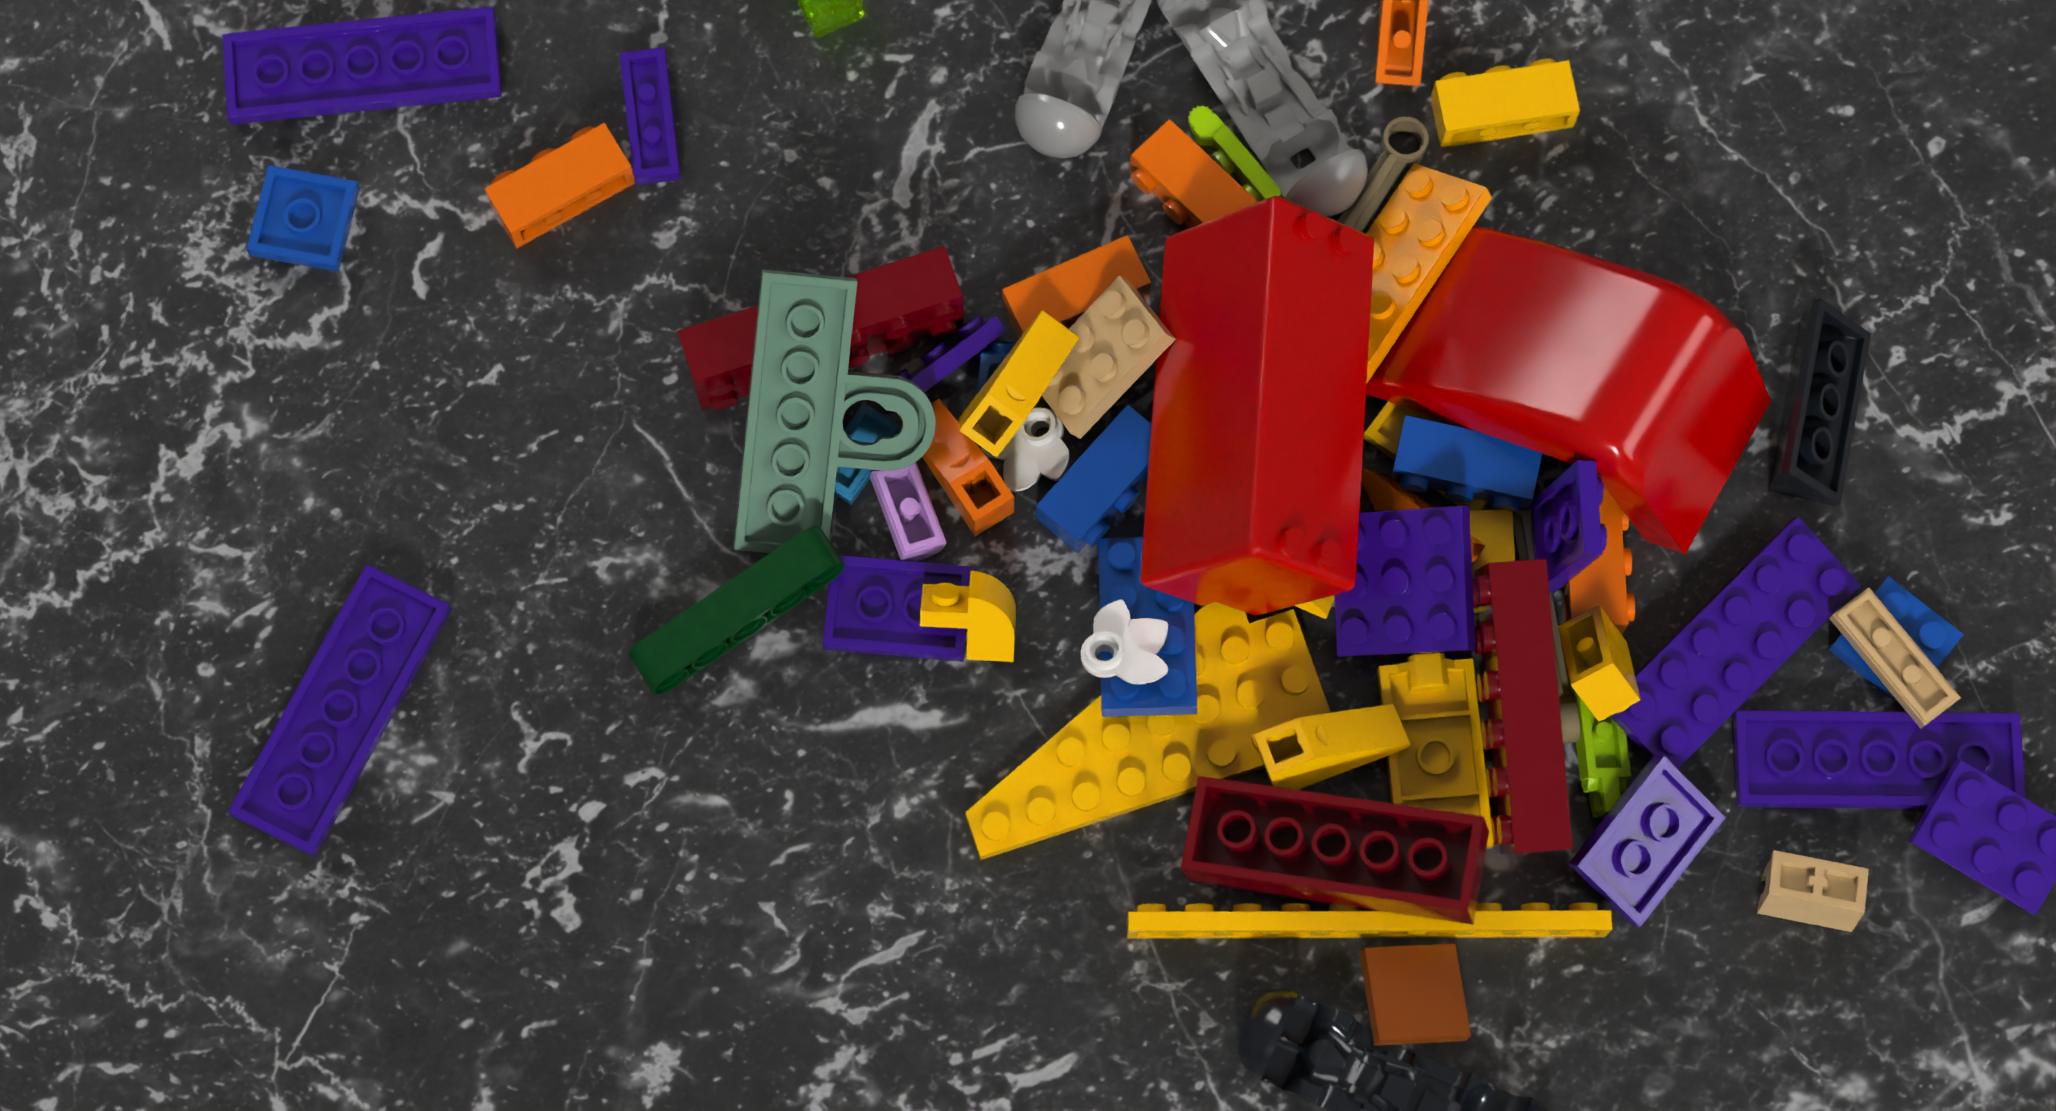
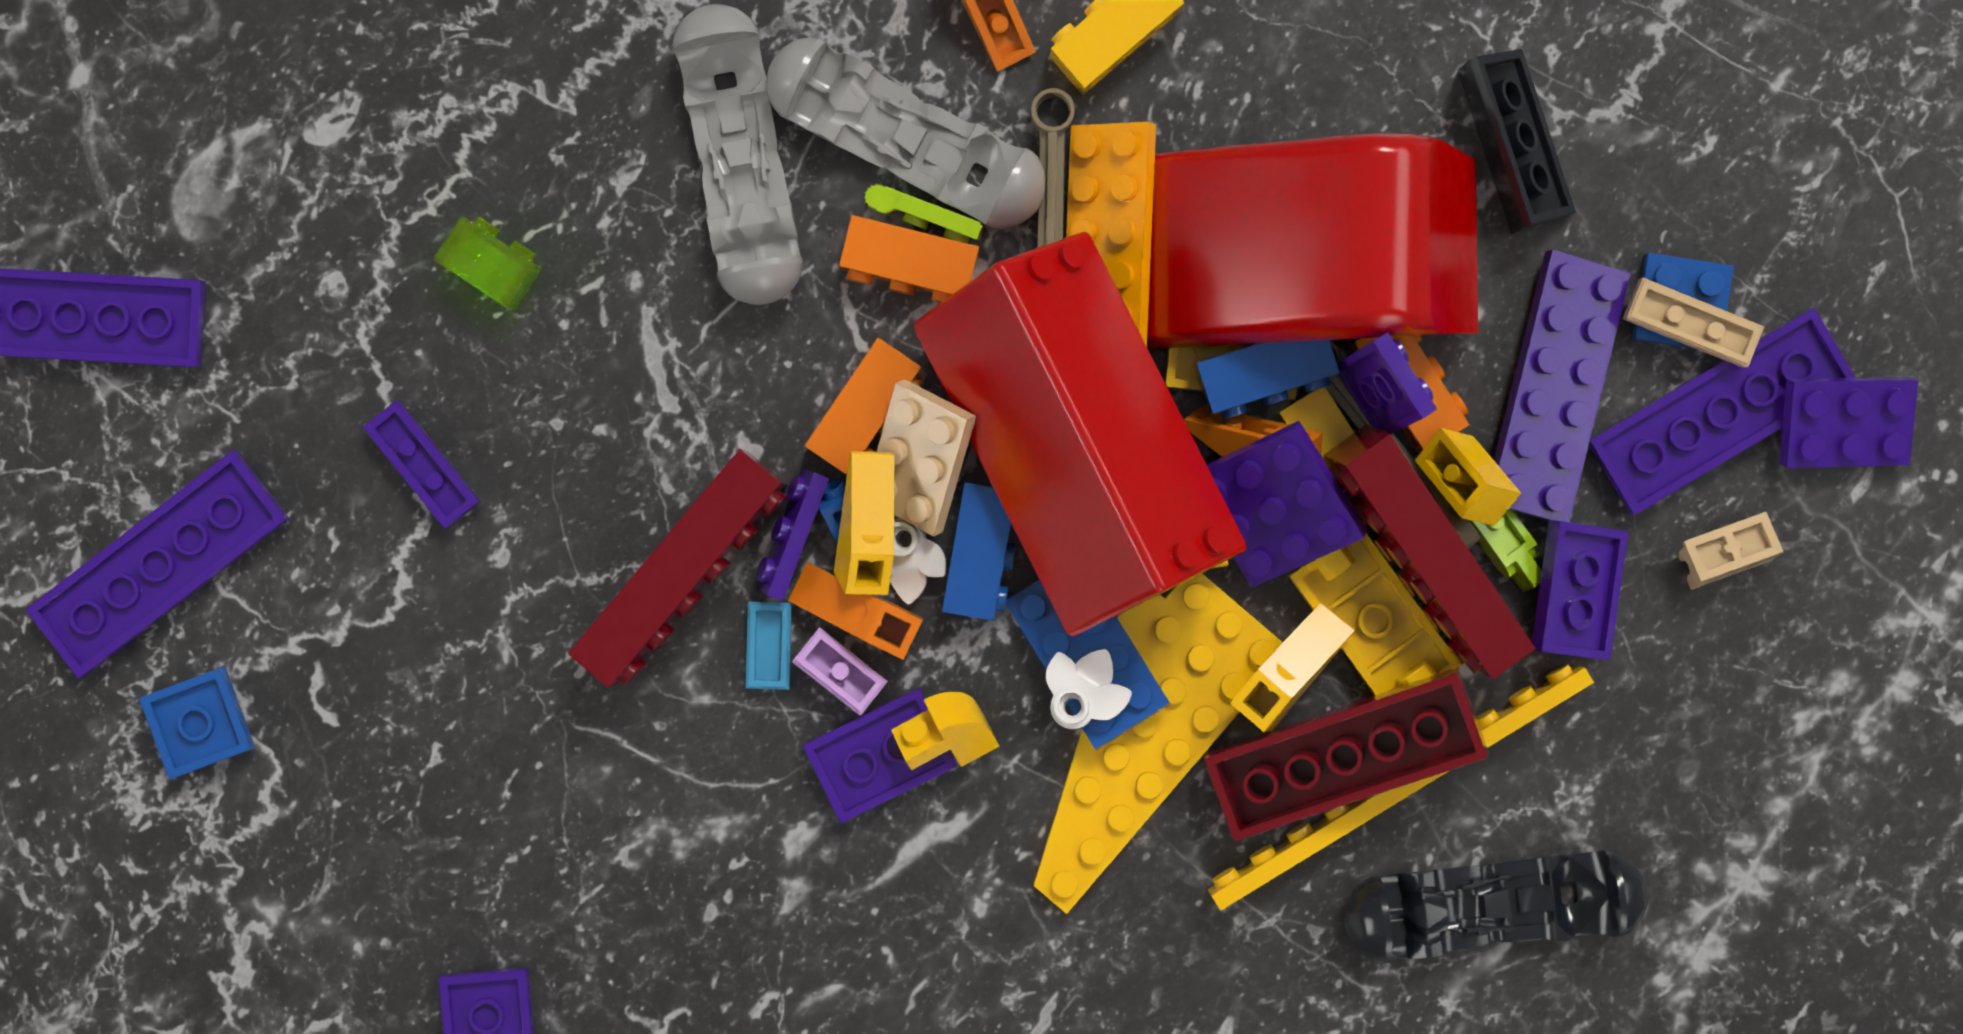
camera: 30 degrees left, 15 degrees up
orange brick [484,123,635,249] -> none
dark green beam [629,526,846,695] -> none
sand green plate [733,269,936,553] -> none
dark orange tile [1360,944,1471,1046] -> none

